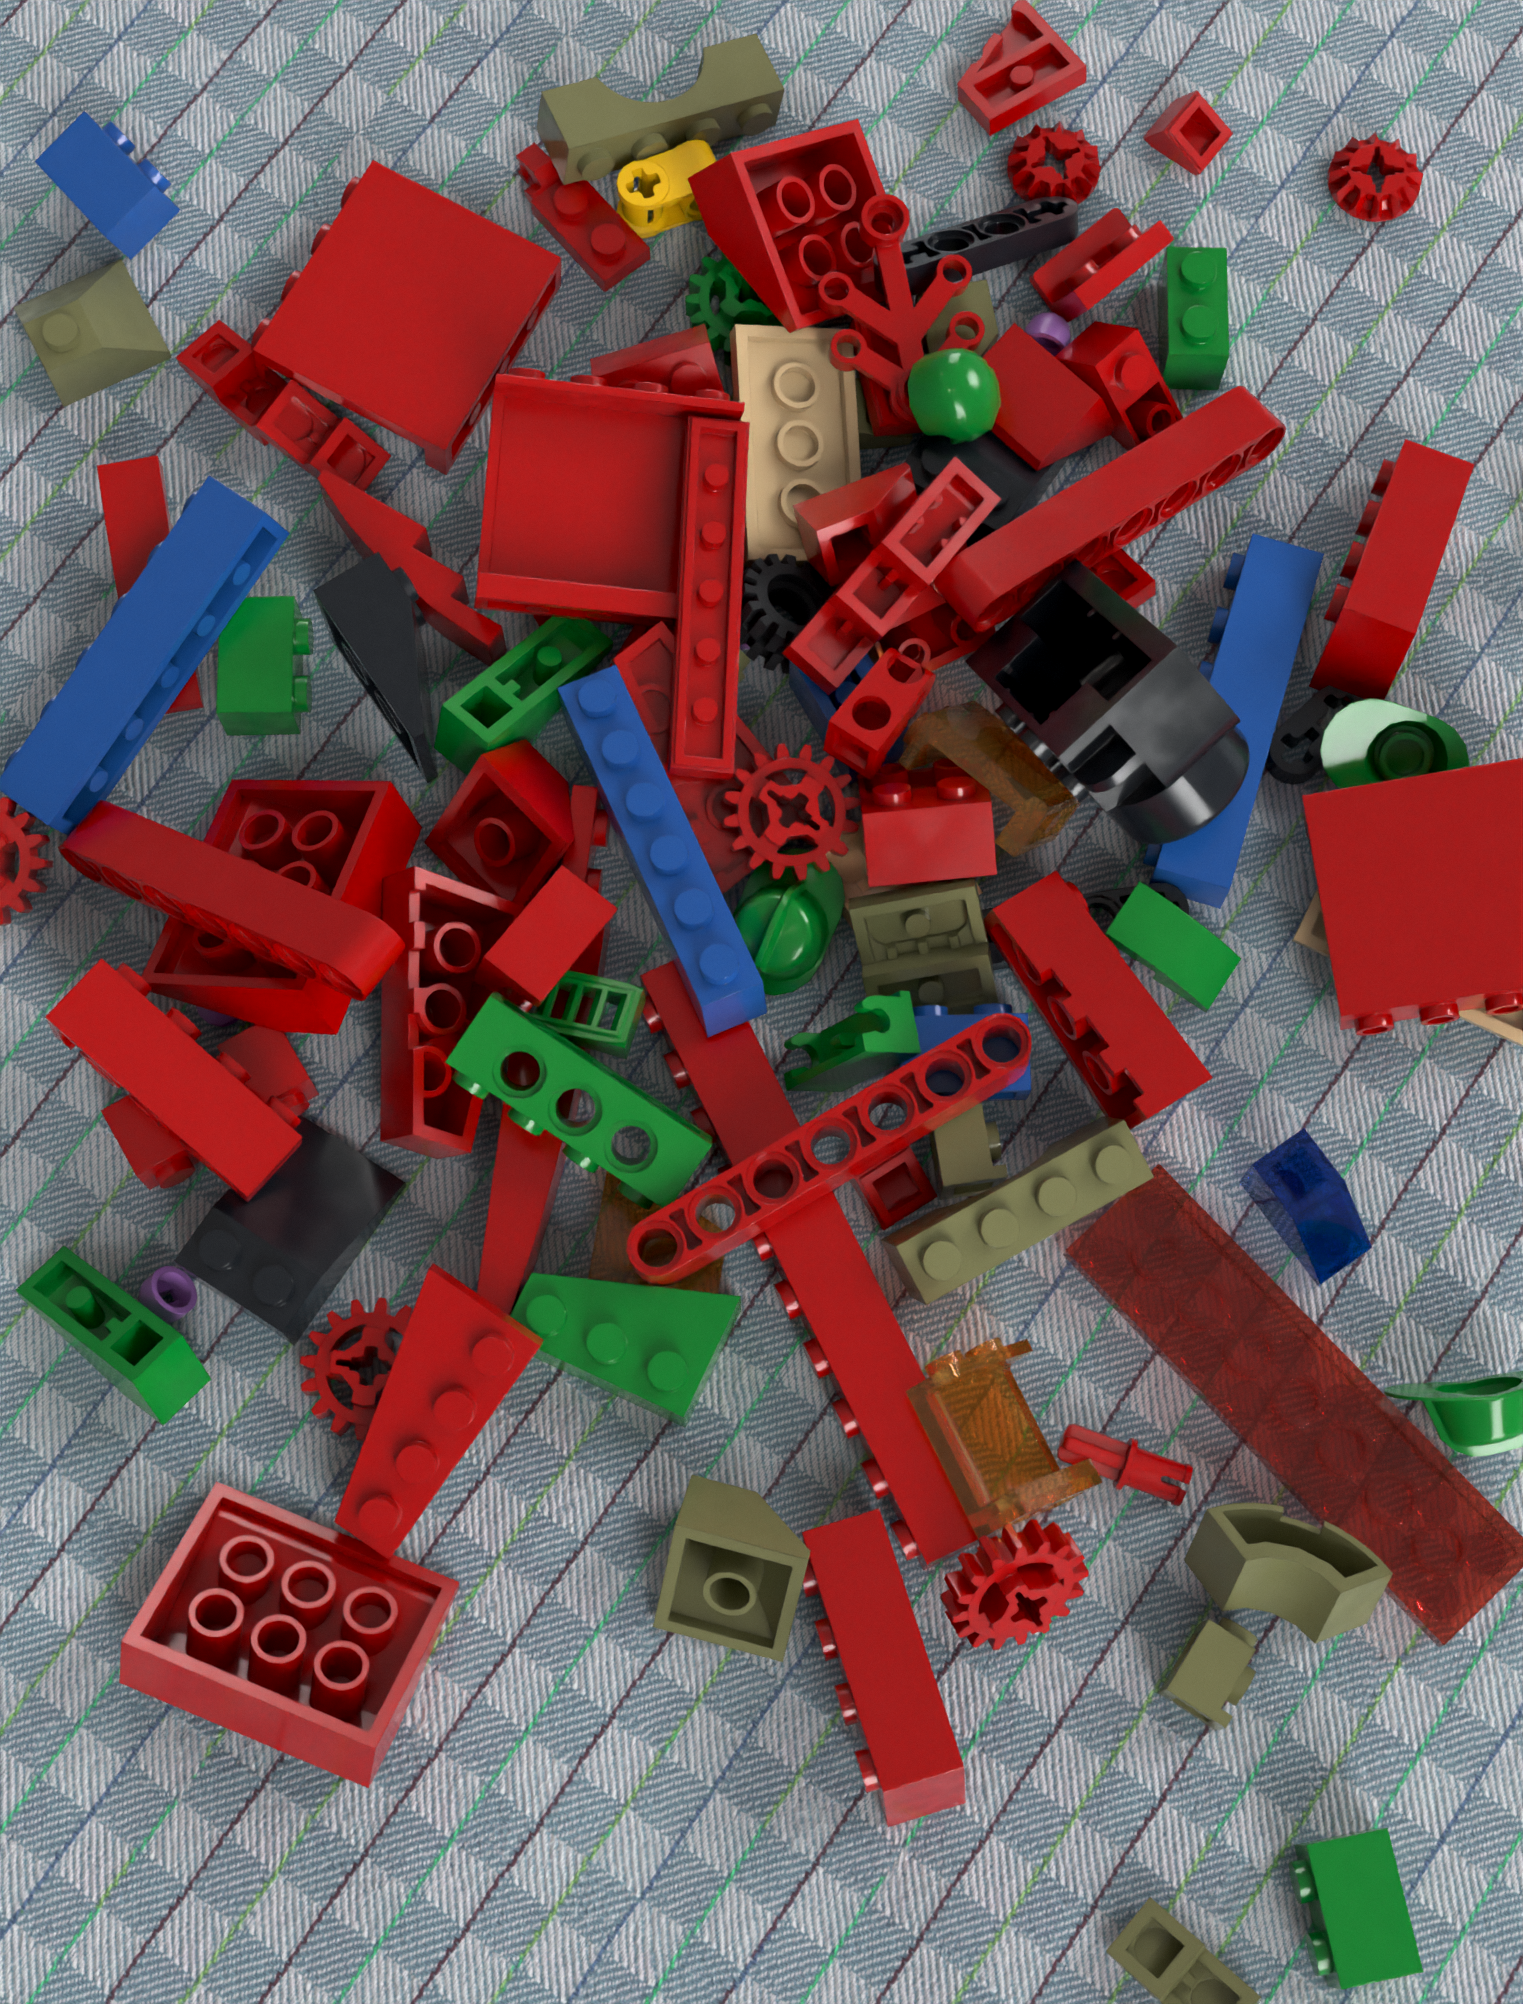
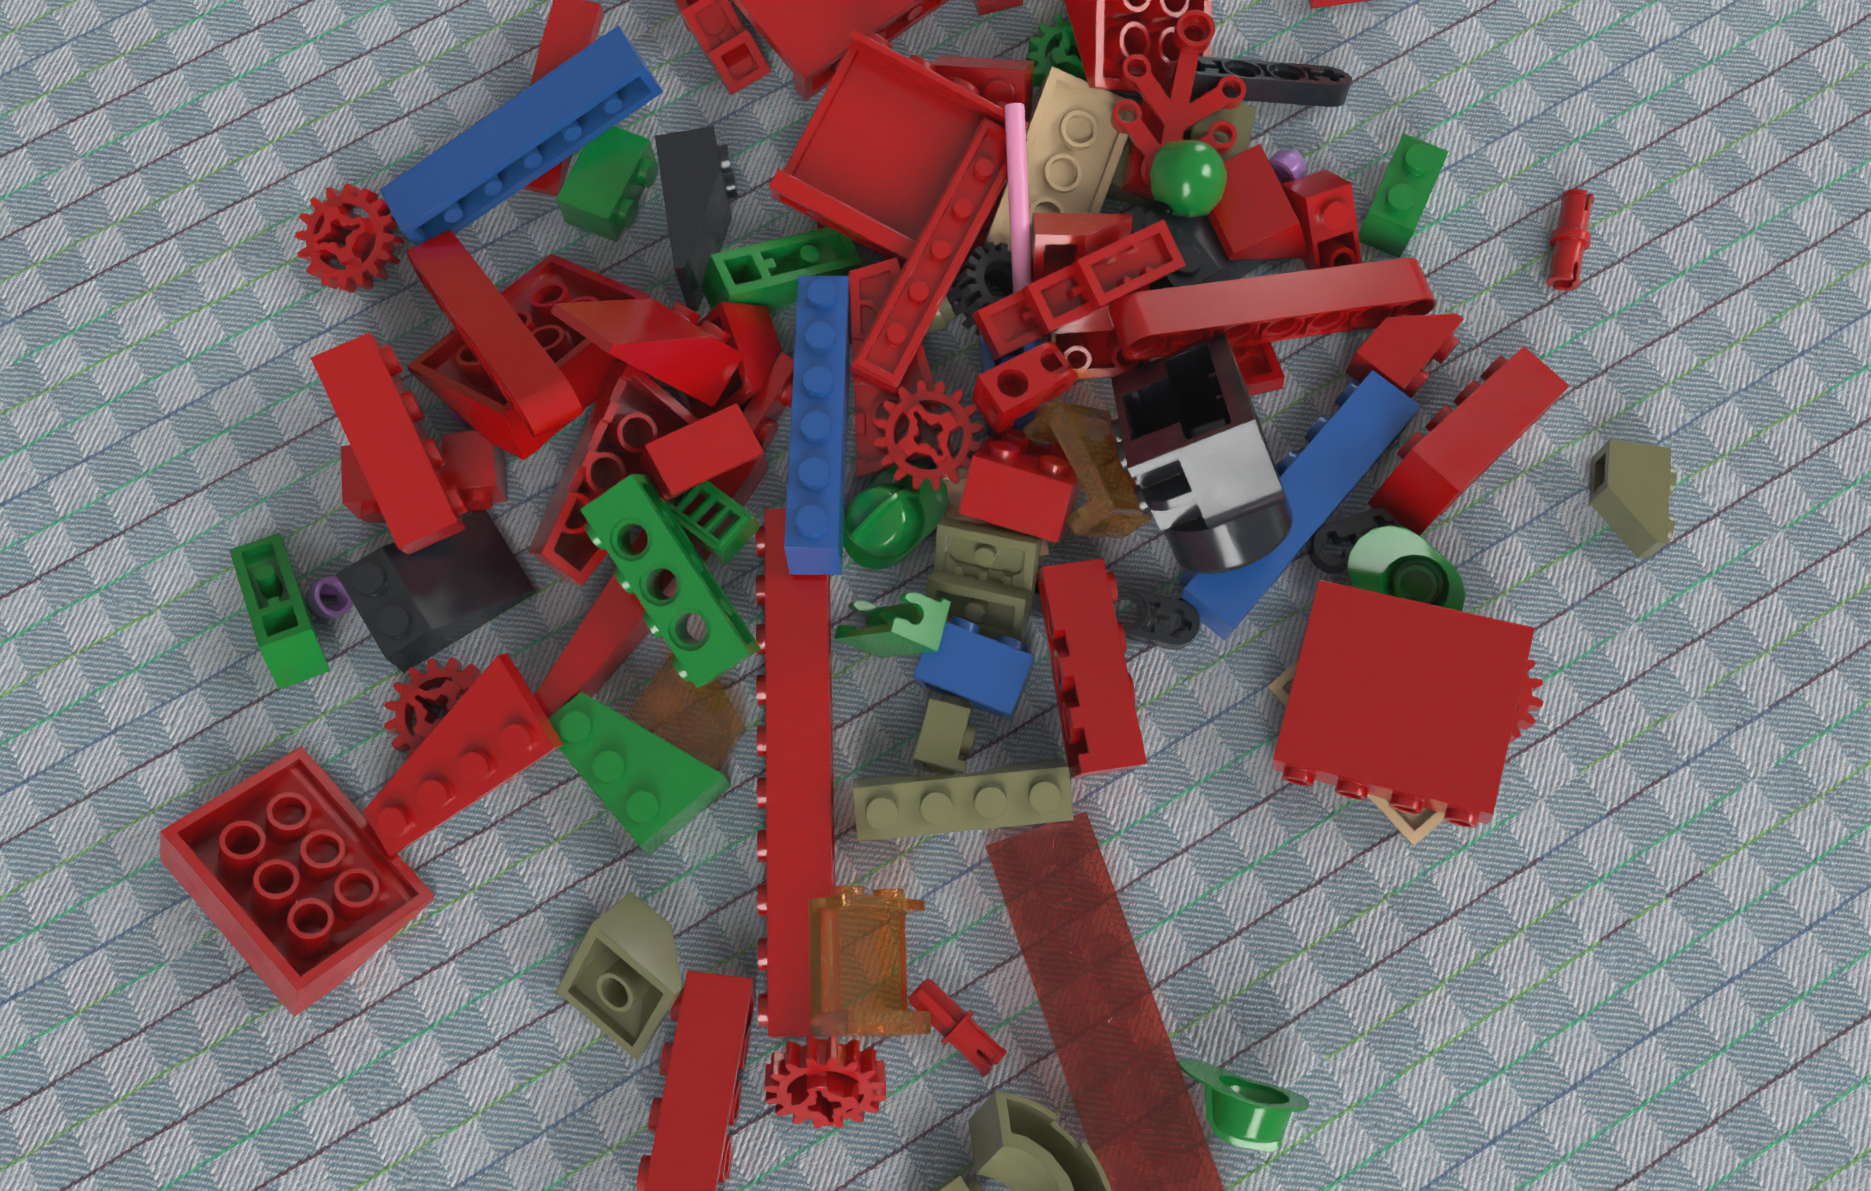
camera: 25 degrees right, 0 degrees up
red slope [317,469,507,667] -> none
red beam [626,1013,1032,1287] -> none
red slope [849,1145,938,1231] -> none
red gear [1007,121,1101,204] -> none
red bracket [1029,208,1175,323] -> none
green slope [1105,881,1241,1012] -> none
red slope [1143,90,1233,176] -> none
clear blue slope [1239,1128,1372,1287] -> none
red gear [1327,132,1423,222] -> none
none -> red slope [550,298,744,407]
none -> bright pink bar [1004,103,1033,294]
none -> red slope [1345,313,1464,399]
none -> red pin [1546,189,1594,291]

